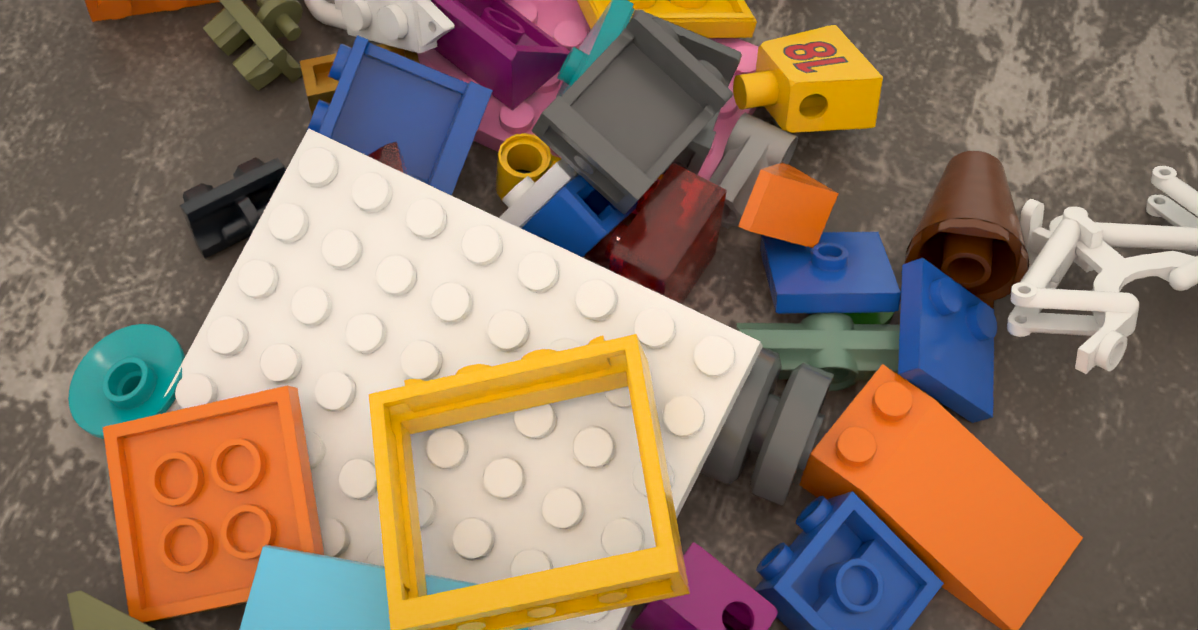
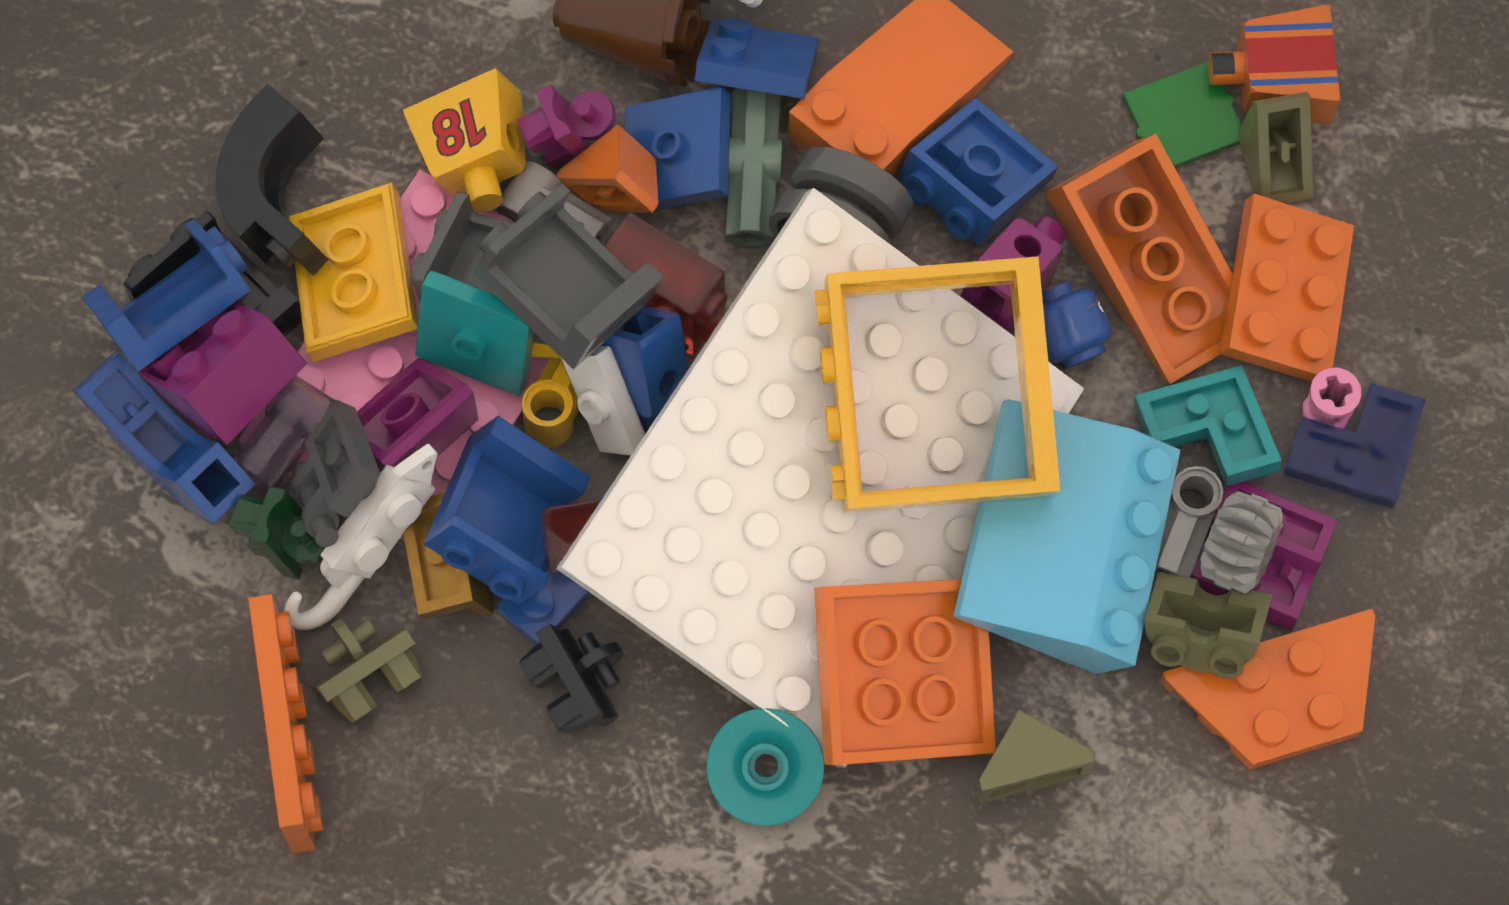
camera: 85 degrees left, 10 degrees up
none -> magenta hips [517,85,616,169]

